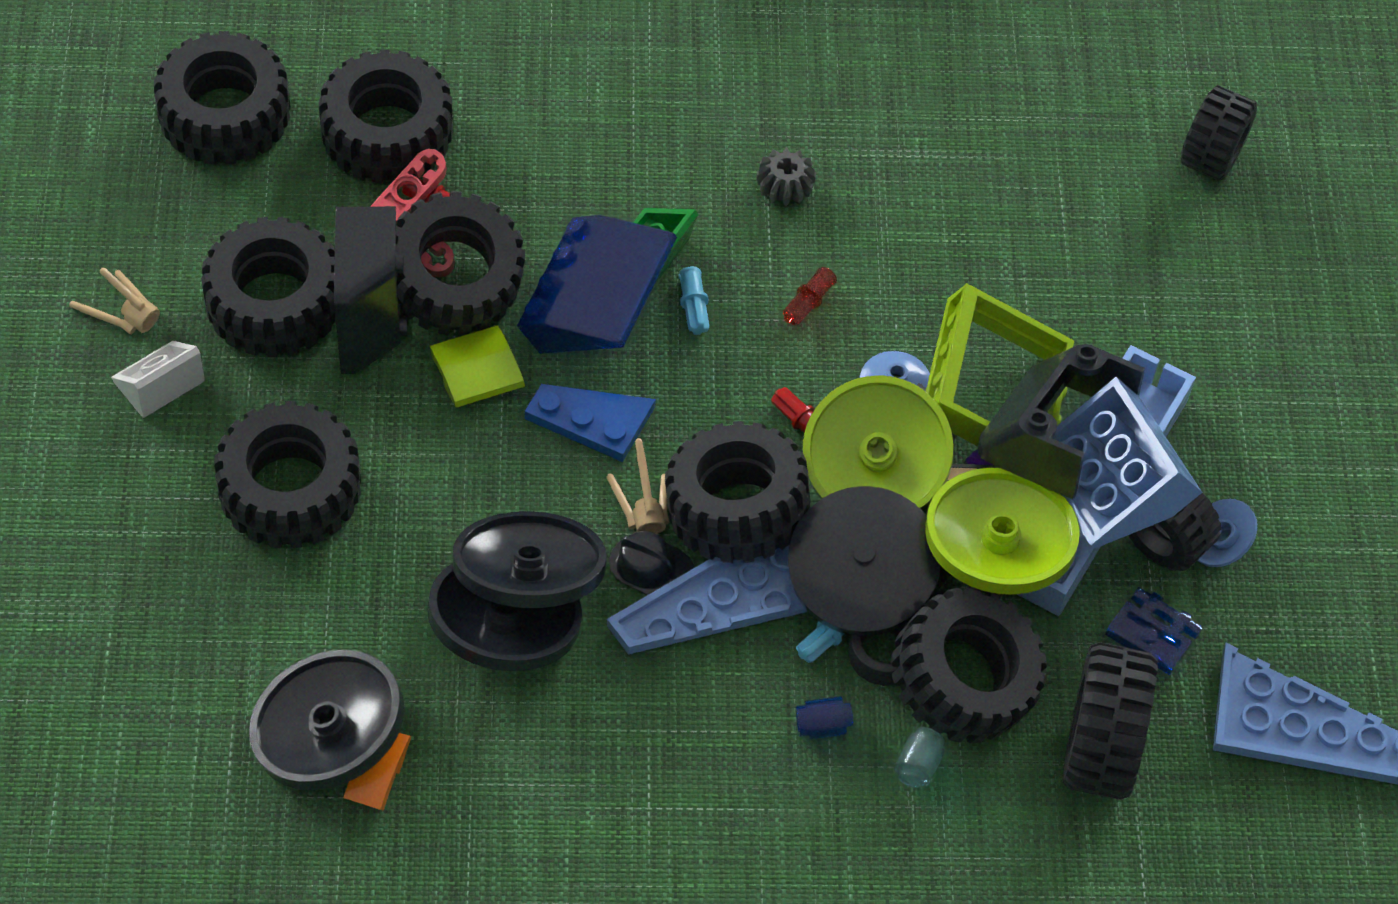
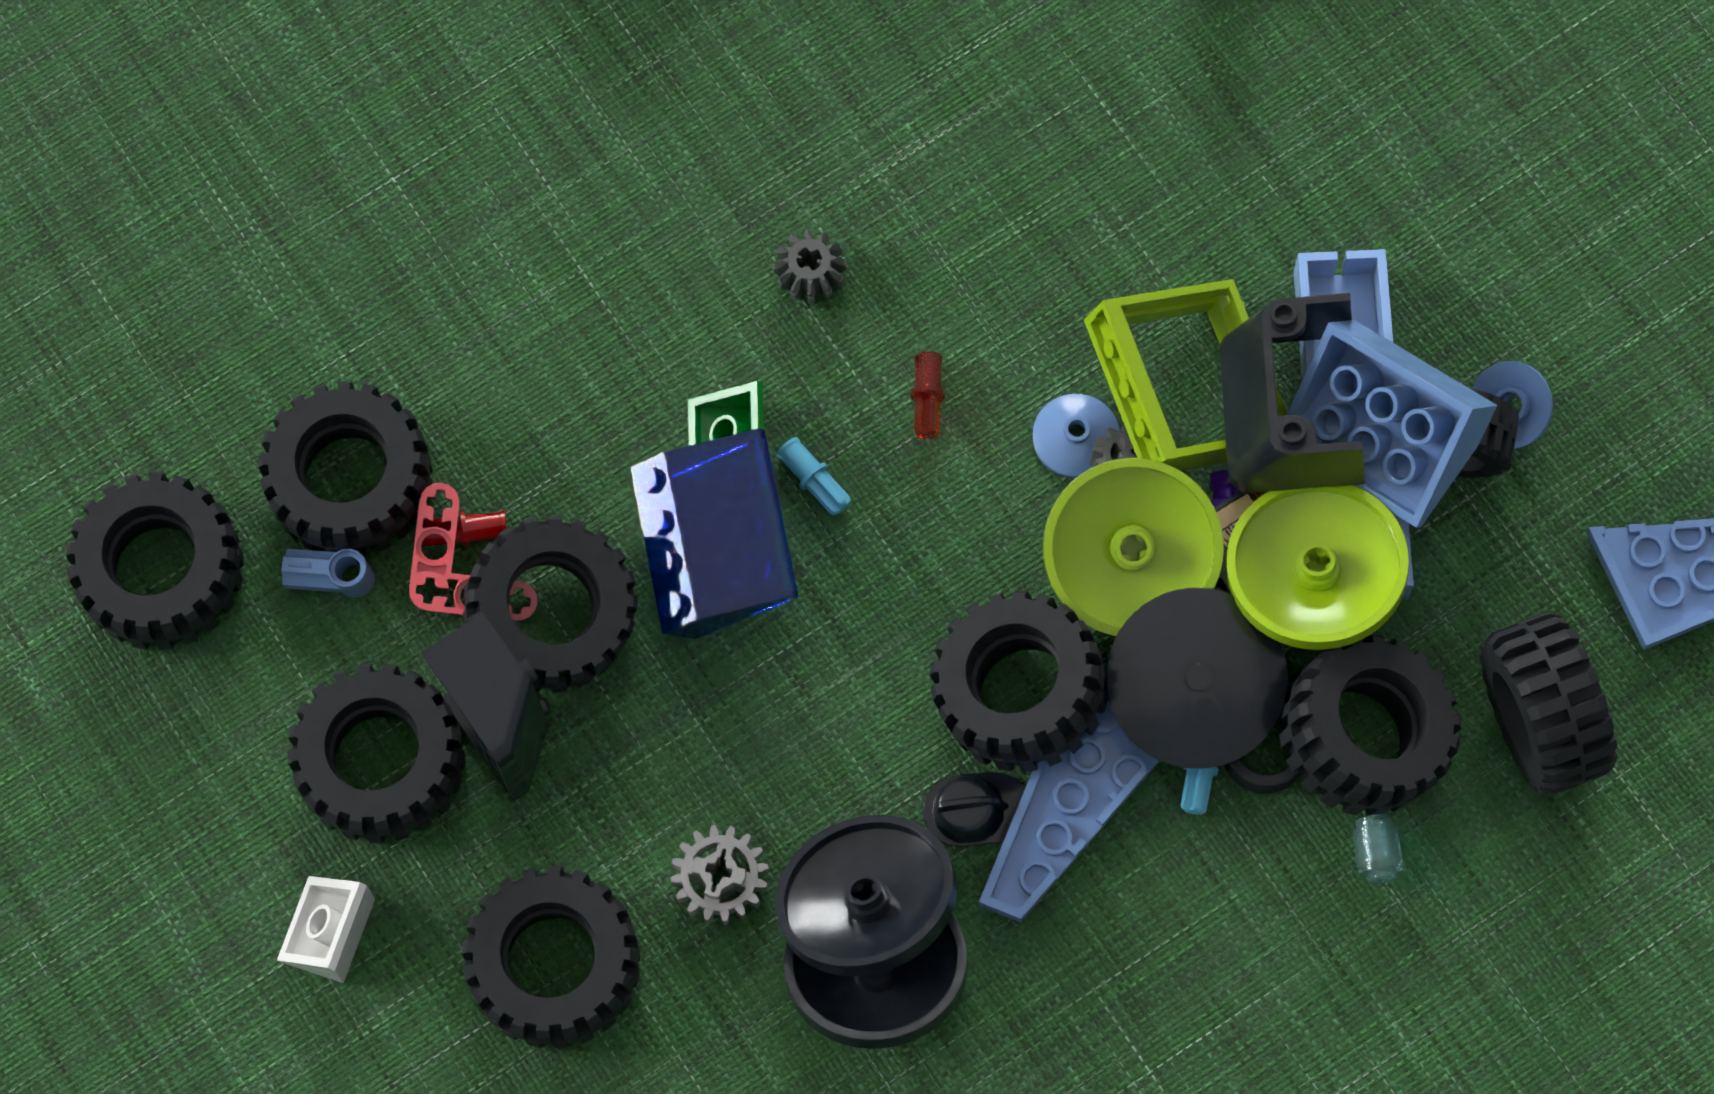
camera: 25 degrees left, 15 degrees up
tan plant [69,268,160,334] -> none
lime slope [430,325,525,408] -> none
blue wing [525,384,656,462] -> none
tan plant [607,438,669,534] -> none
red axle [771,387,815,433] -> none
clear blue brick [795,696,853,739] -> none
clear blue plate [1105,587,1204,675] -> none
none -> medium blue piece [281,548,375,598]
none -> light grey gear [670,825,769,925]

